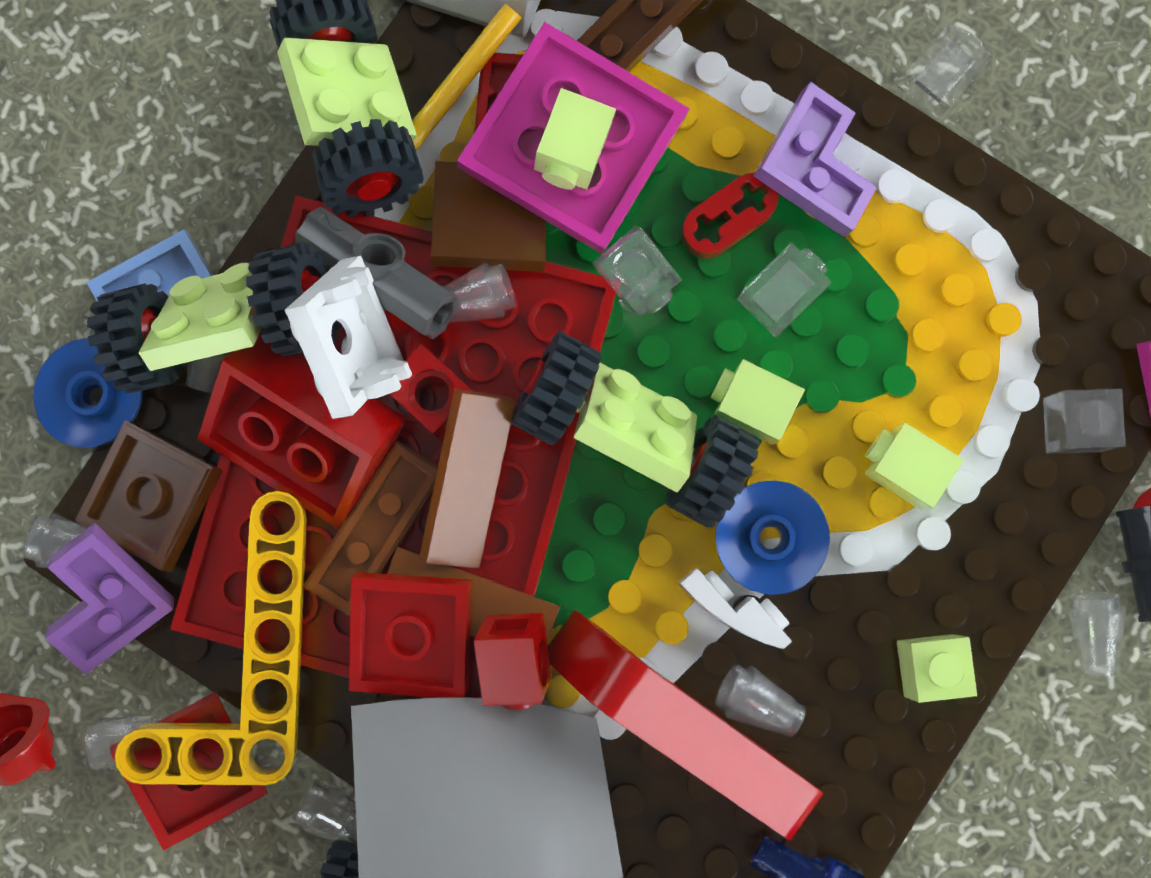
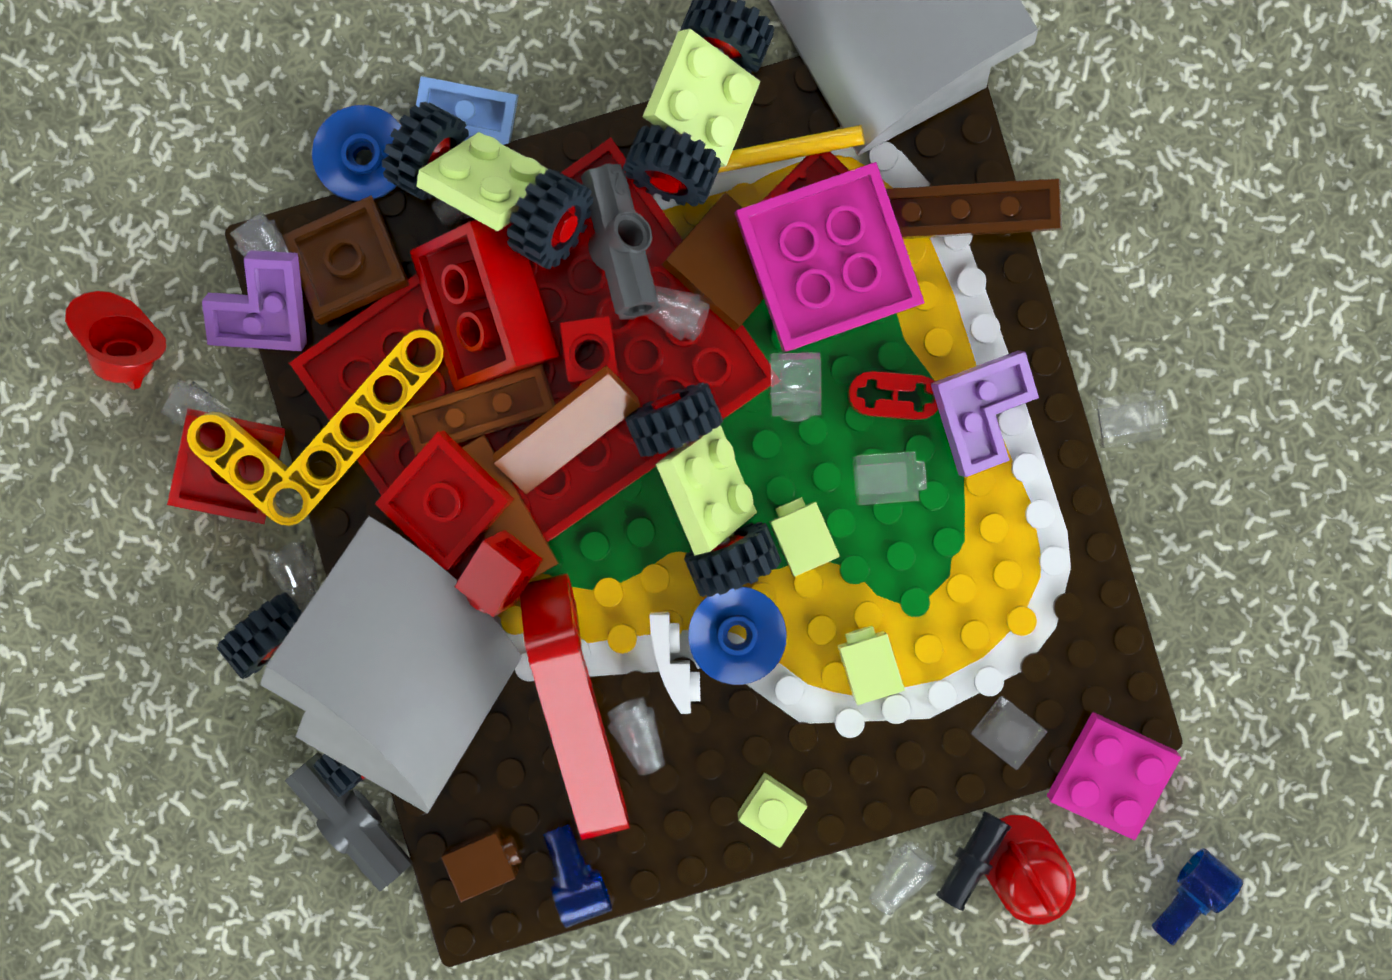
camera: 35 degrees right, 5 degrees up
white piece [285,255,412,419] -> none
yellowish green brick [534,88,616,190] -> none

